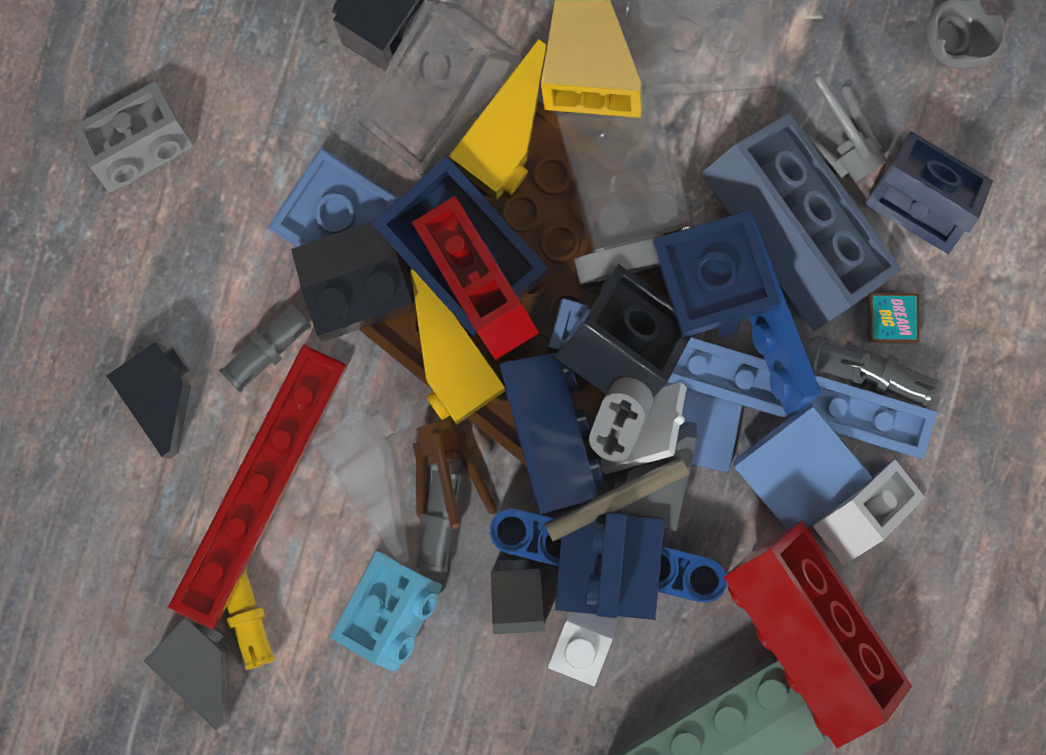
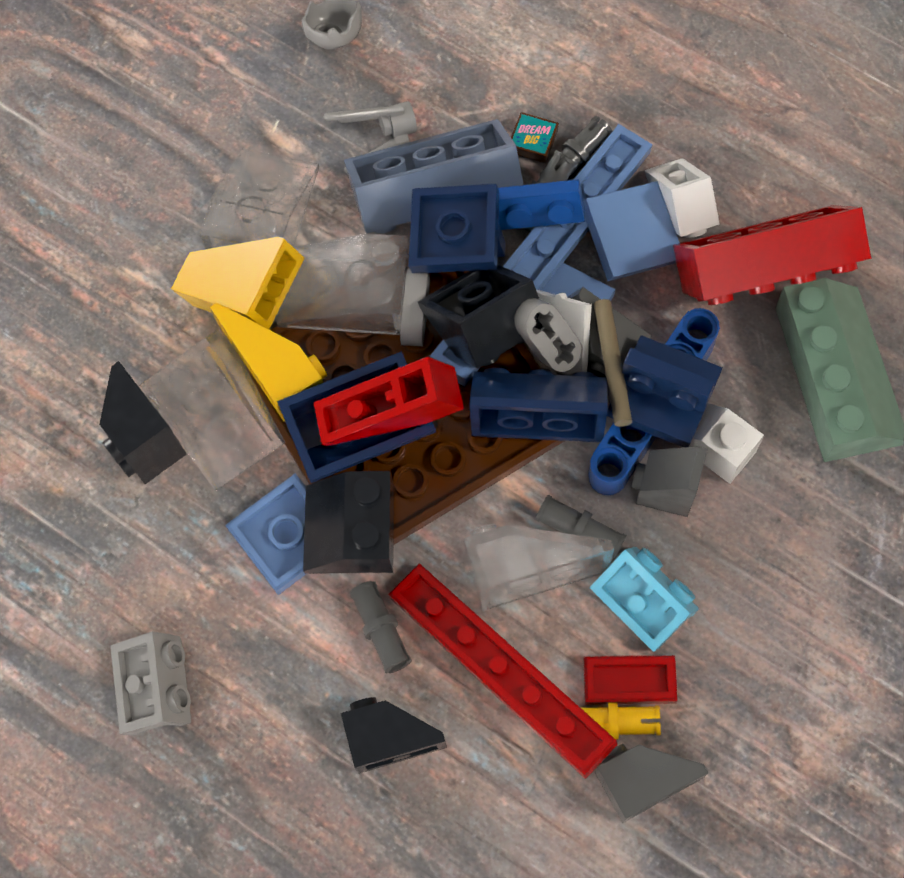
camera: 65 degrees left, 15 degrees down
yellow slope [411,269,505,424] -> none
reddish brown plant [413,420,497,530] -> none
dark blue bracket [866,130,993,255] -> none
none -> red tile [583,655,678,705]

